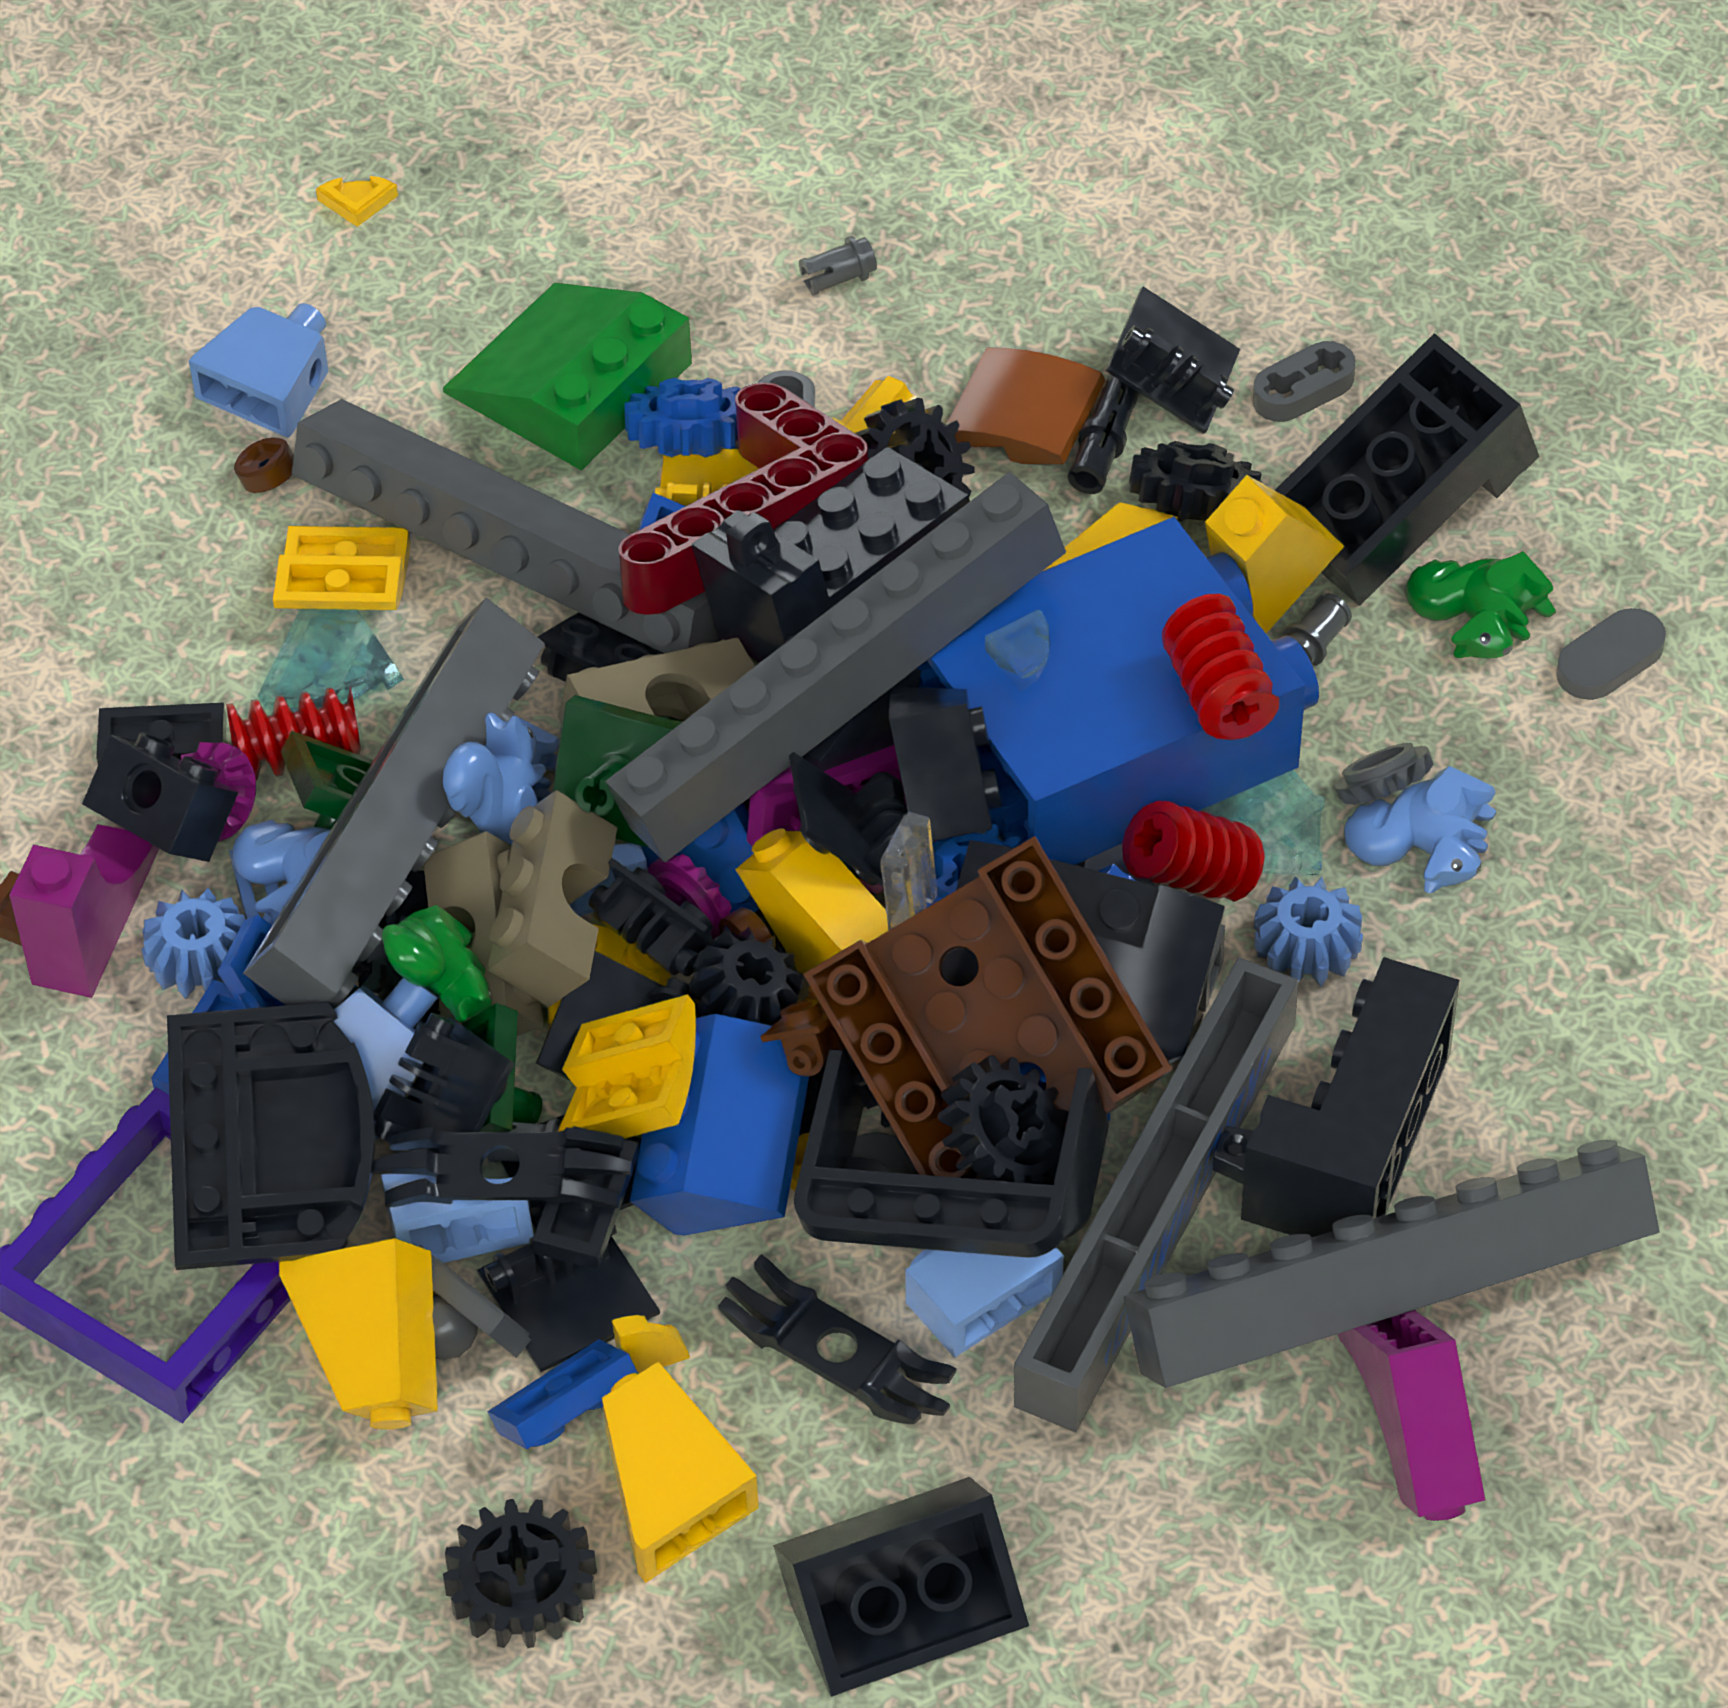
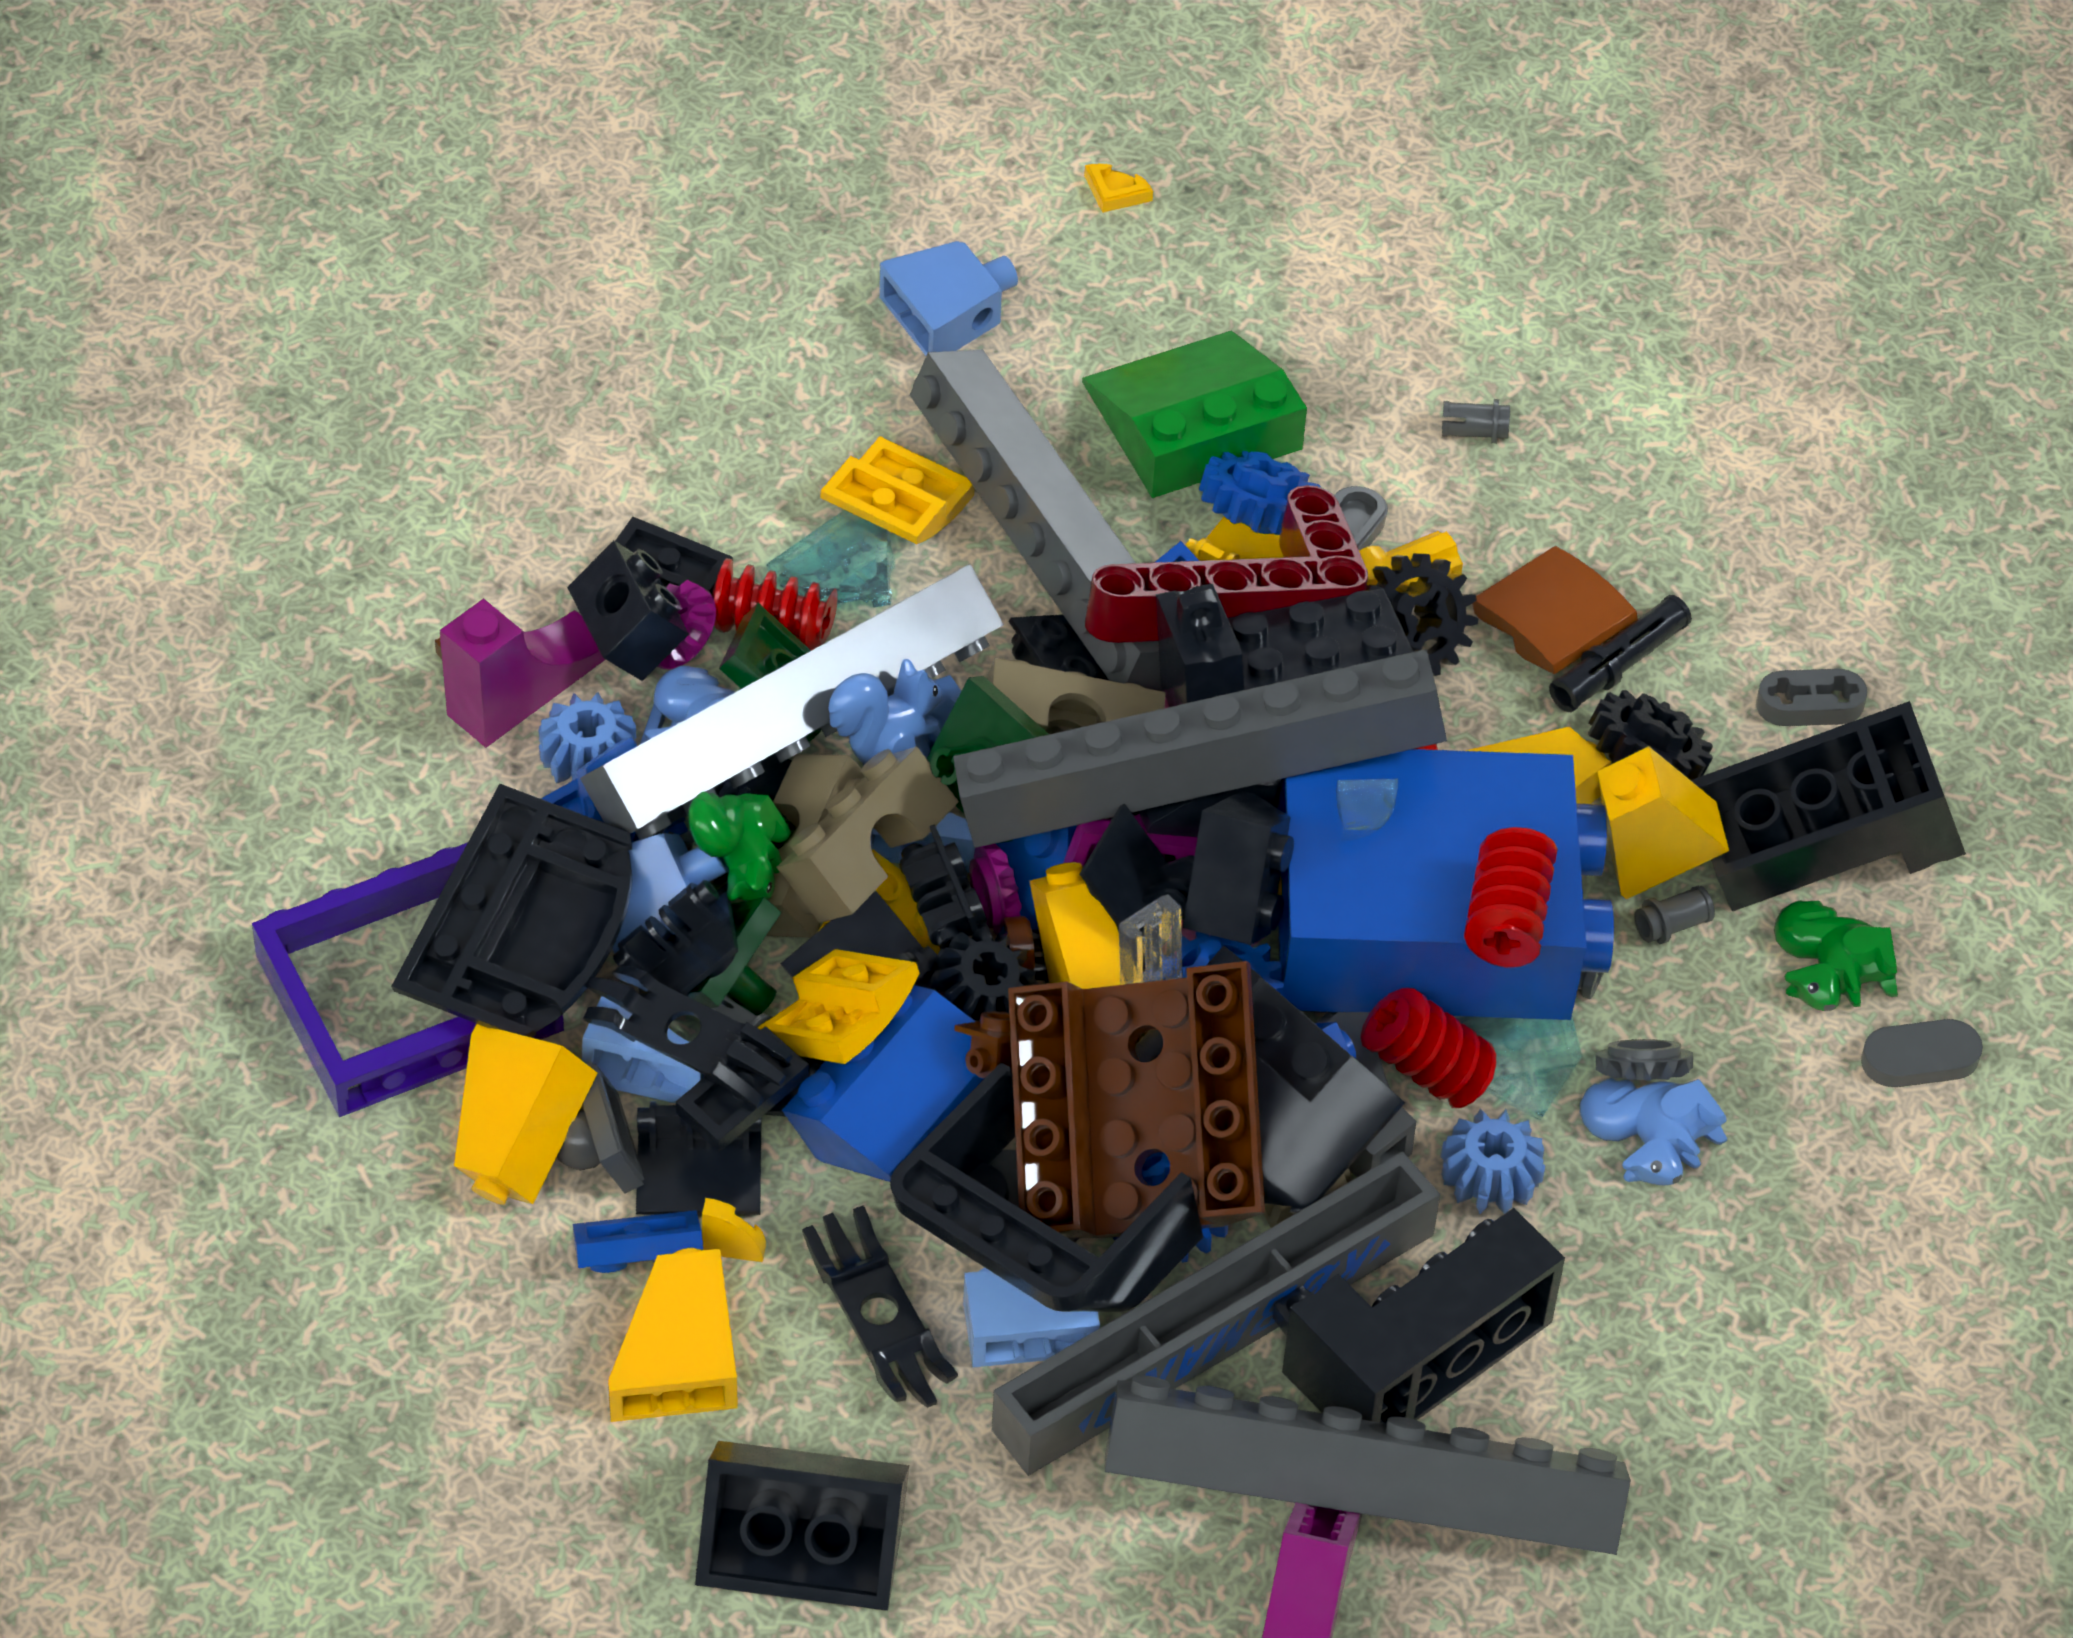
camera: 25 degrees right, 0 degrees up
reddish brown tile [234,437,294,493] -> none
black gear [443,1499,597,1649] -> none
black gear [938,1055,1069,1185] -> none
black hinge [1105,286,1240,434] -> none

